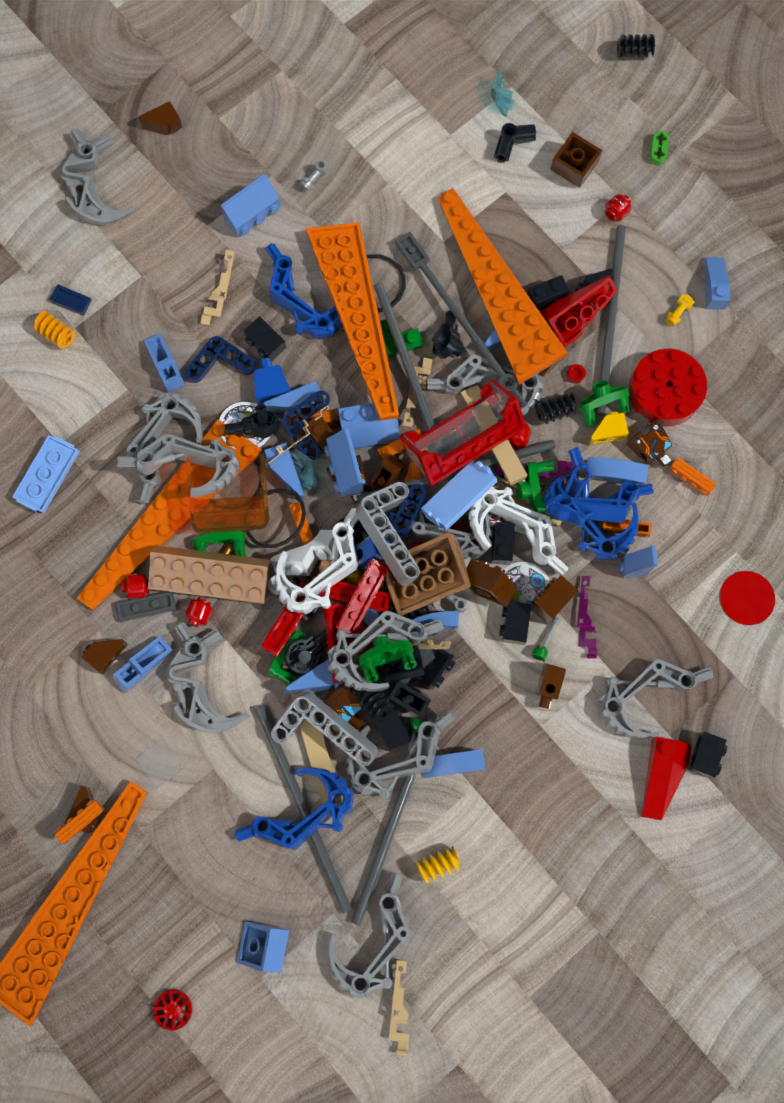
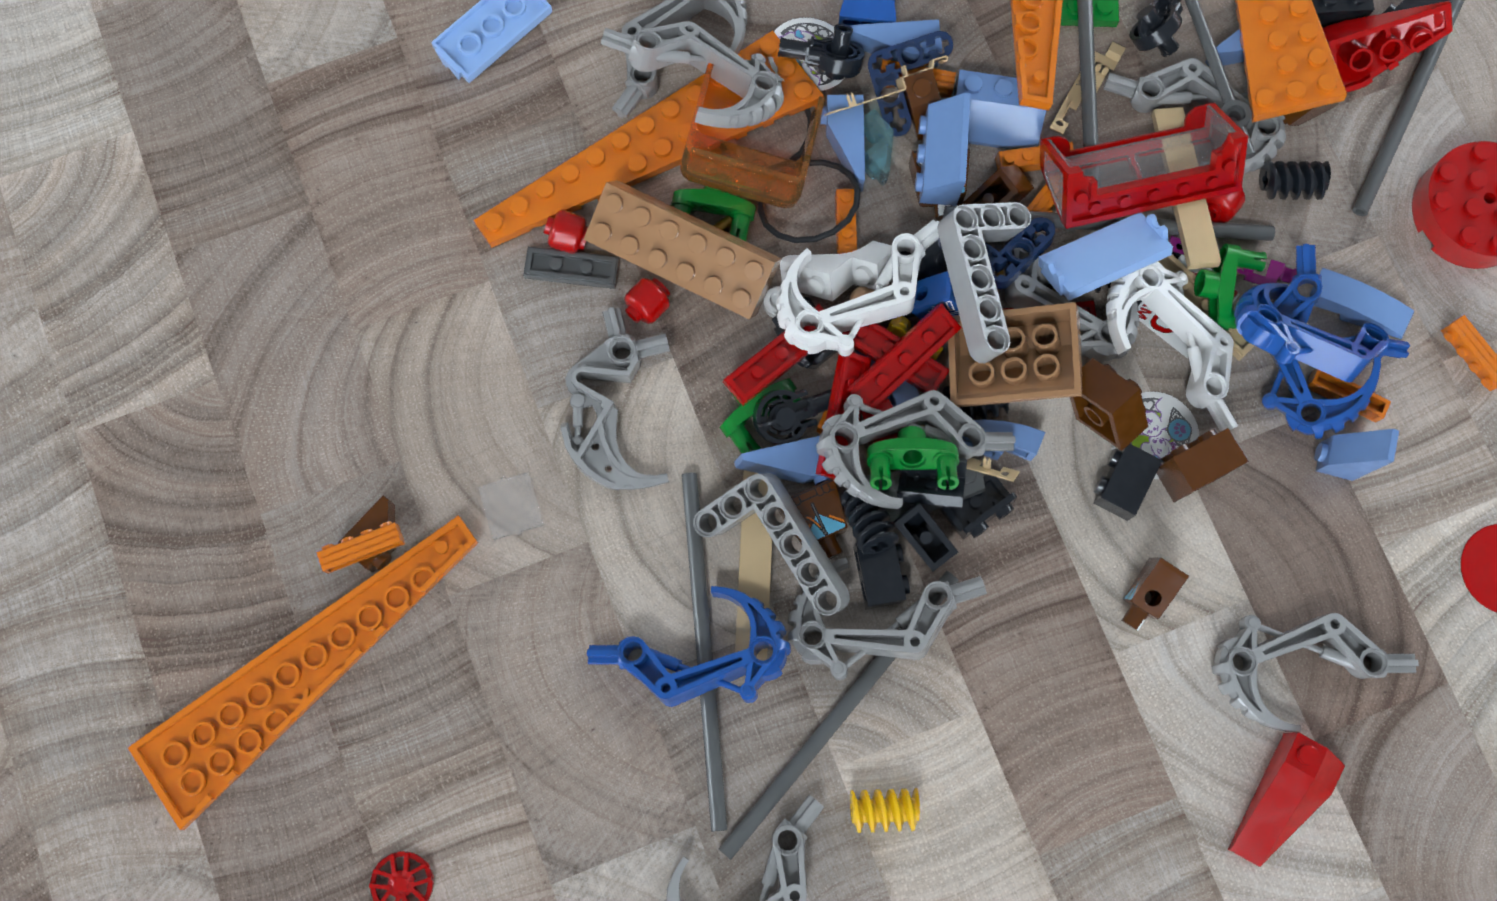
camera: 20 degrees right, 0 degrees up
reddish brown slope [81,639,128,674] -> none
medium blue slope [113,636,172,693] -> none
medium blue slope [237,921,289,973] -> none
green hinge [402,717,425,762] -> none
medium blue slope [424,749,485,778] -> none
light grey bar [445,595,467,613] -> none
black brick [491,522,515,565] -> none
hinge [531,617,560,662] -> none
red tile [567,364,586,384] -> none
magenta piece [577,576,598,659] -> none
green connector [579,380,631,427] -> none
yellow slope [588,412,629,446] -> none
reddish brown torso [626,419,672,467] -> none
black brick [688,732,728,778] -> none

